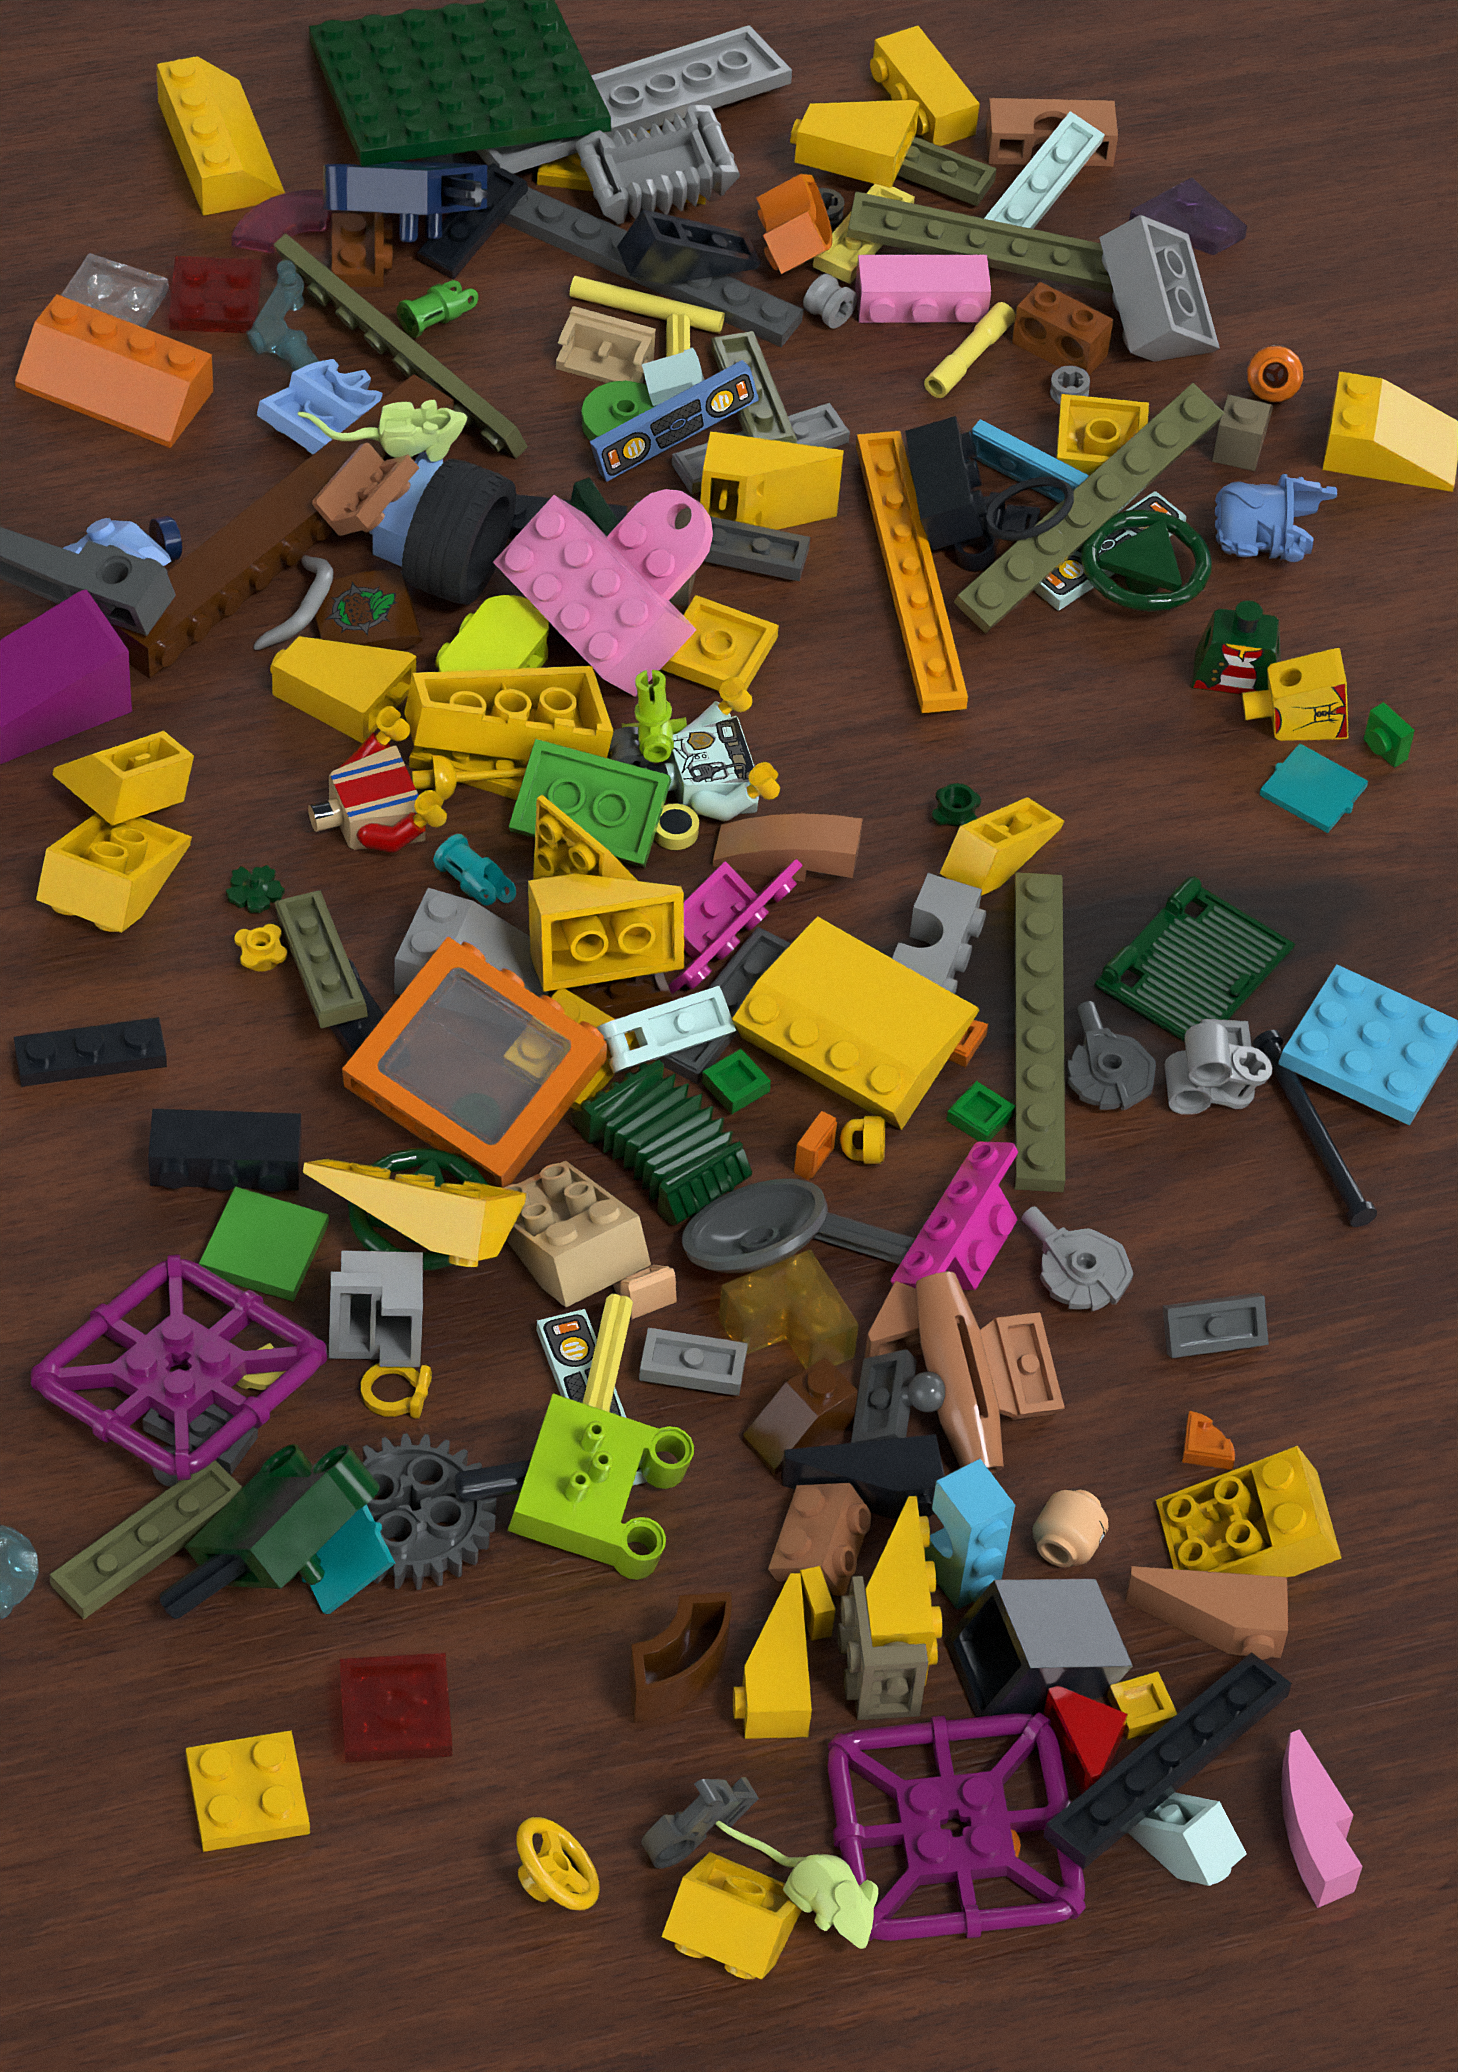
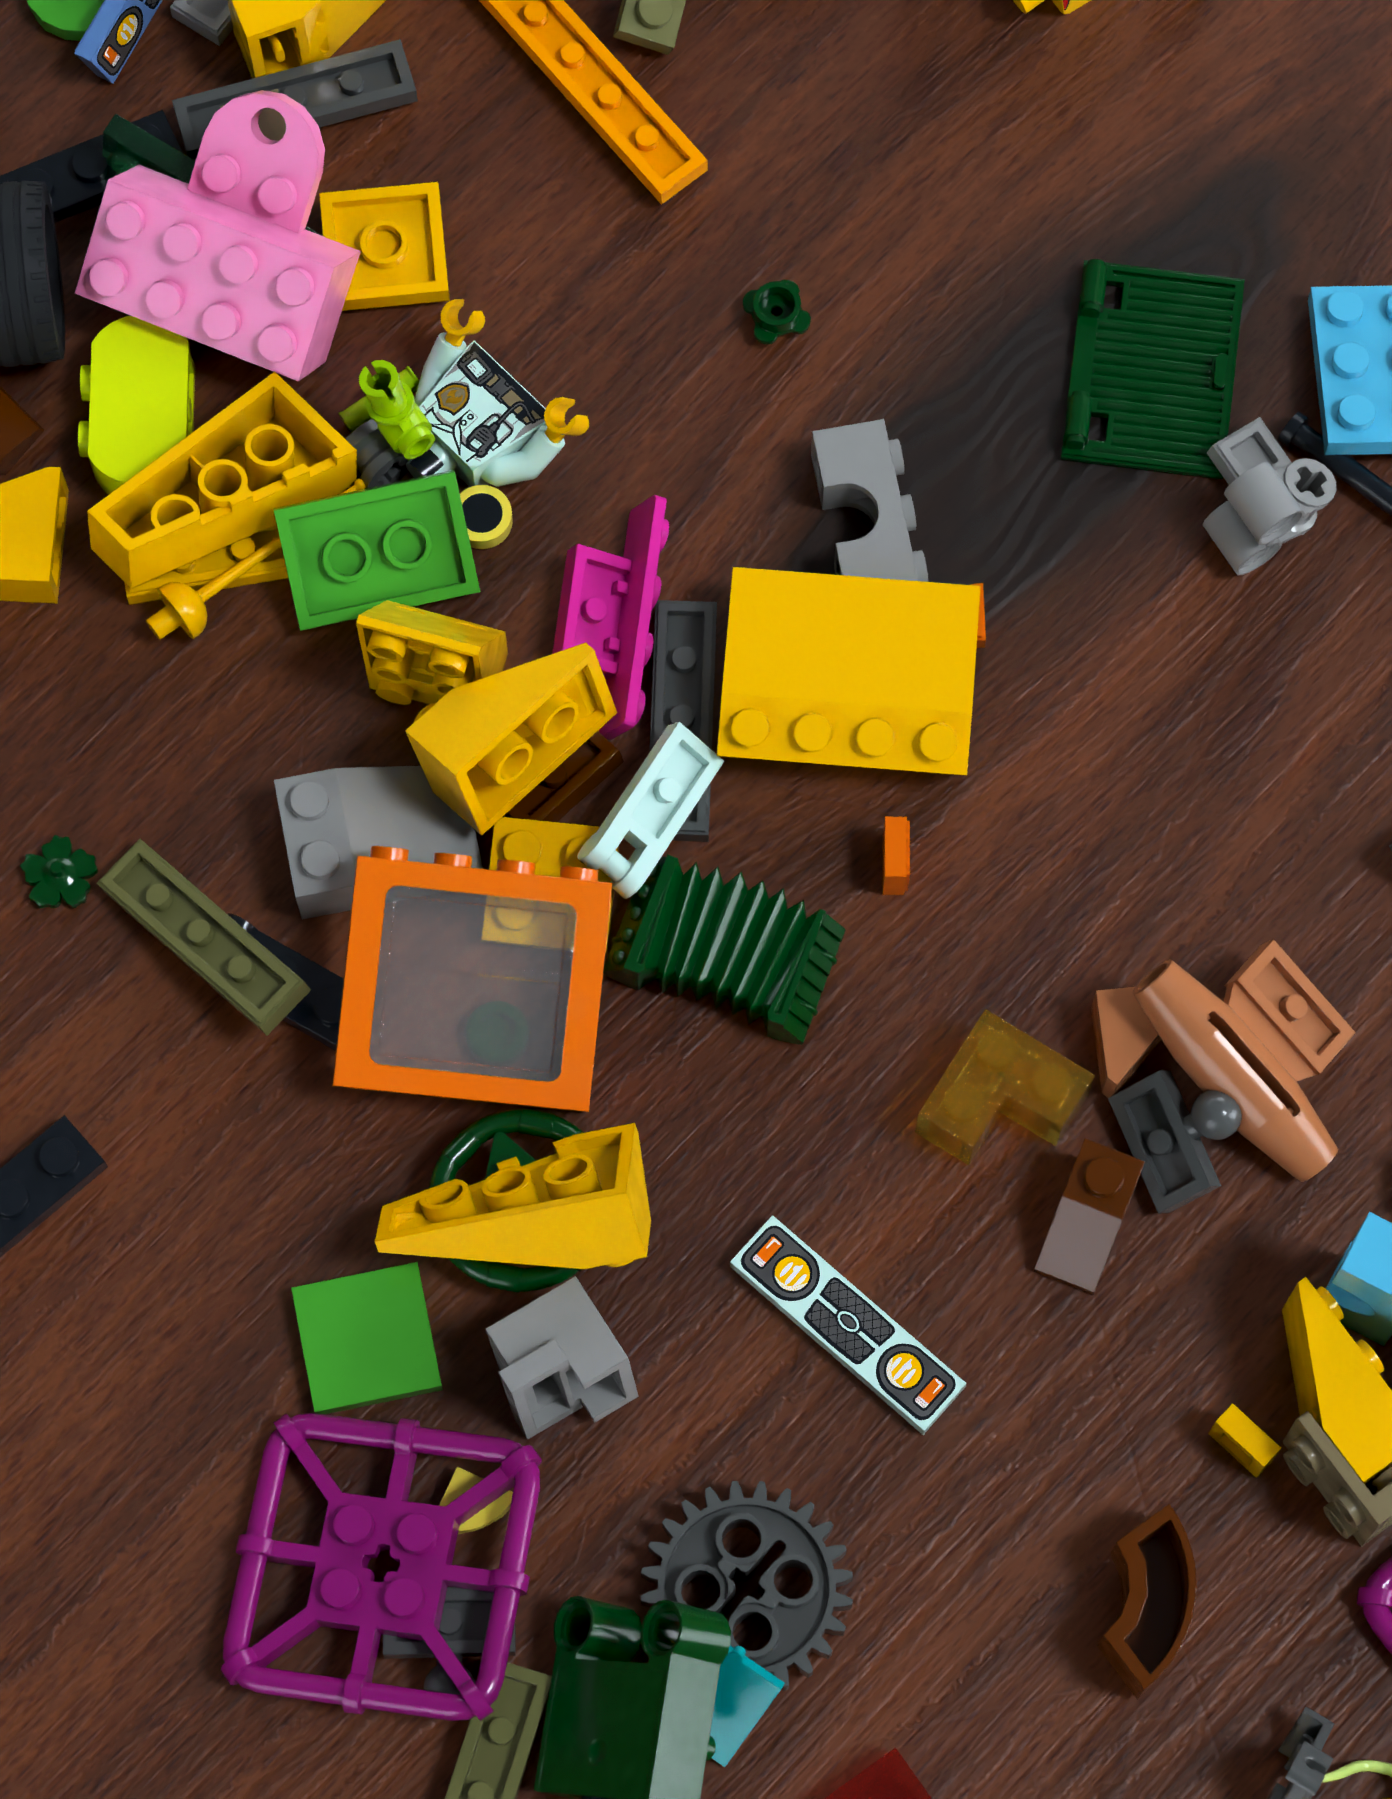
camera: 25 degrees left, 20 degrees up
black brick [148,1108,302,1192] -> none
yellow plate [234,924,287,972] -> none
torso [308,706,447,853] -> none
yellow piece [361,1363,432,1419] -> none
teal piece [433,834,516,906] -> none
lime piece [455,1394,694,1580] -> none
tan slope [503,1160,651,1307] -> none
light yellow axle [583,1293,633,1412] -> none
light nougat slope [613,1265,677,1319] -> none
light grey plate [639,1328,748,1396] -> none
dark grey dish [682,1179,828,1273] -> none
green plate [702,1049,771,1115] -> none
nougat slope [713,813,863,882] -> none
yellow slope [733,1573,812,1739] -> none
nougat bracket [768,1483,871,1596] -> none
black slope [781,1434,945,1519] -> none
dark grey axle [814,1212,916,1264] -> none
yellow tile [840,1116,885,1164] -> none
dark pink bracket [891,1141,1018,1291] -> none
yellow slope [940,797,1064,896] -> none
green tile [946,1081,1015,1142] -> none
olive plate [1014,872,1065,1192] -> none
light grey piece [1021,1206,1133,1312] -> none
dark grey piece [1067,1001,1156,1110] -> none
teal piece [1259,743,1368,833] -> none

